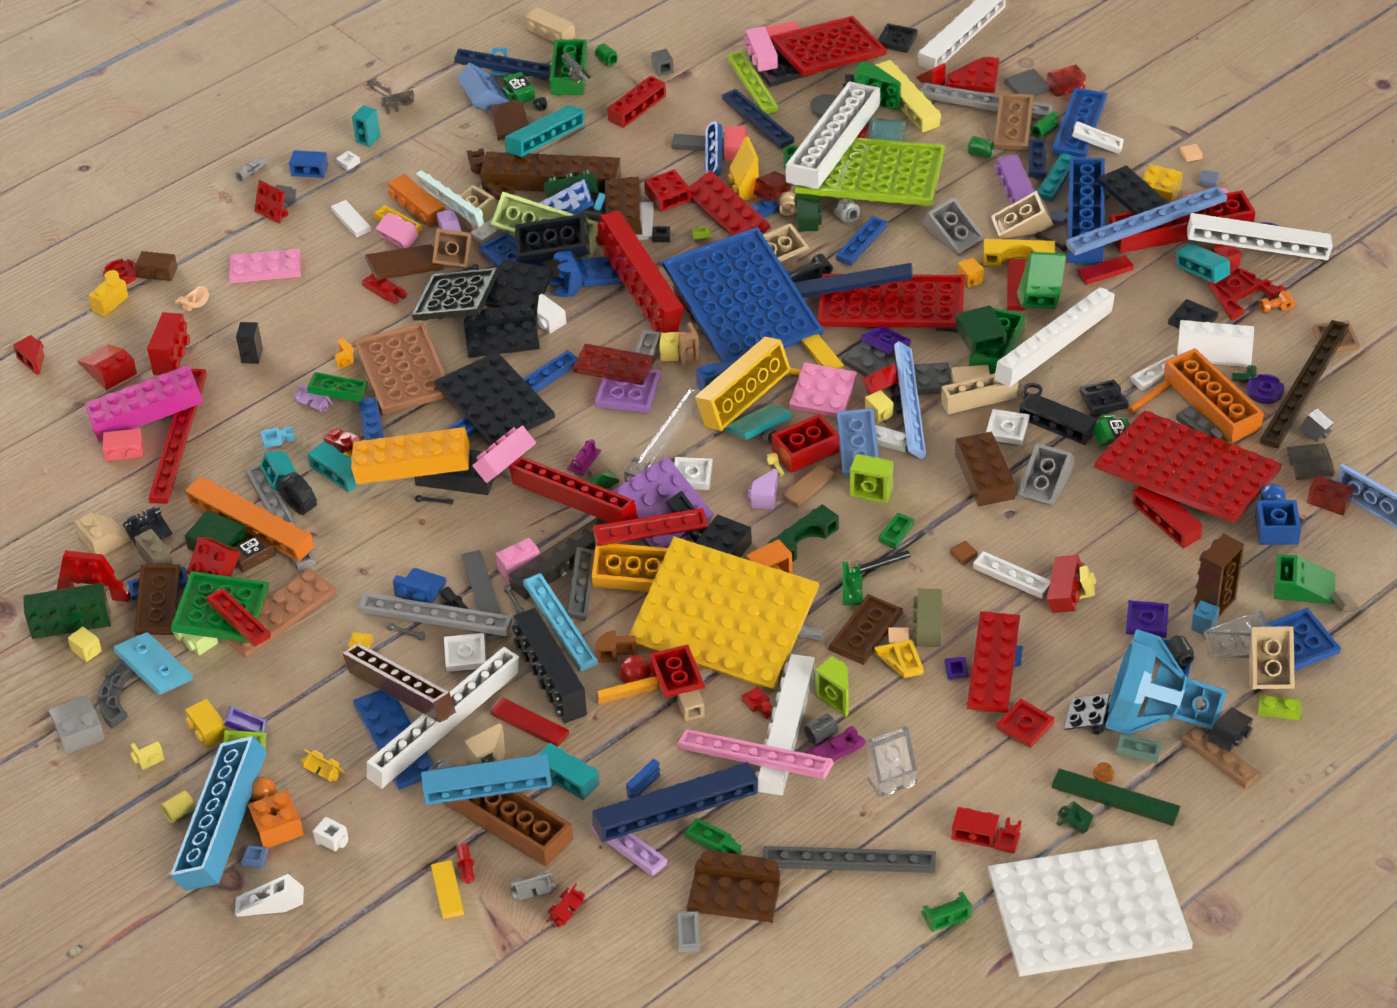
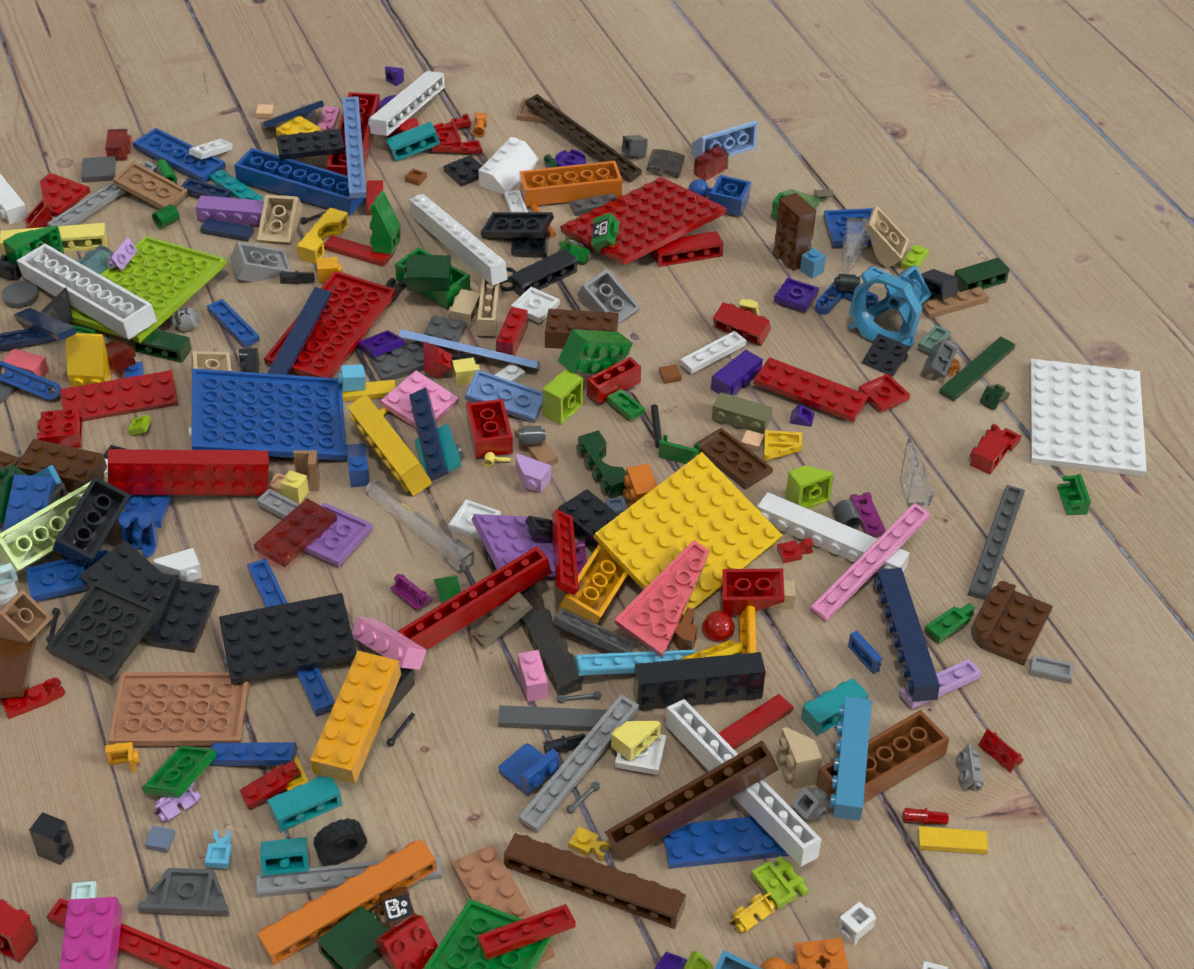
camera: 75 degrees left, 0 degrees up
tan wheel [779,192,797,216] -> none
none -> dark blue tile [14,308,77,341]
none -> clear smoke slope [41,287,74,324]
none -> light aqua tile [71,881,97,899]
none -> lavender hinge [107,237,138,271]
none -> dark grey wing [137,868,230,916]
none -> sand blue tile [145,826,175,853]
none -> dark blue tile [200,219,254,242]
none -> dark blue tile [260,100,324,128]
none -> black axle [280,270,315,284]
none -> medium azure brick [337,364,365,392]
none -> dark purple slope [385,66,404,86]
none -> dark orange tile [405,168,427,186]
none -> dark blue plate [409,387,449,481]
none -> dark tan plate [472,592,533,648]
none -> black plate [480,212,554,238]
none -> red brick [496,307,528,356]
none -> reddish brown brick [504,833,686,929]
none -> dark grey brick [518,425,546,445]
none -> green brick [558,329,633,374]
none -> red brick [587,357,641,404]
none -> green piece [591,213,619,252]
none -> light yellow slope [611,721,661,762]
none -> coral wing [615,540,709,658]
none -> yellow plate [681,640,743,659]
none -> dark purple brick [711,350,763,396]
none -> lime plate [751,856,810,910]
none -> dark grey hinge [921,339,957,381]
none -> dark green brick [954,257,1010,292]

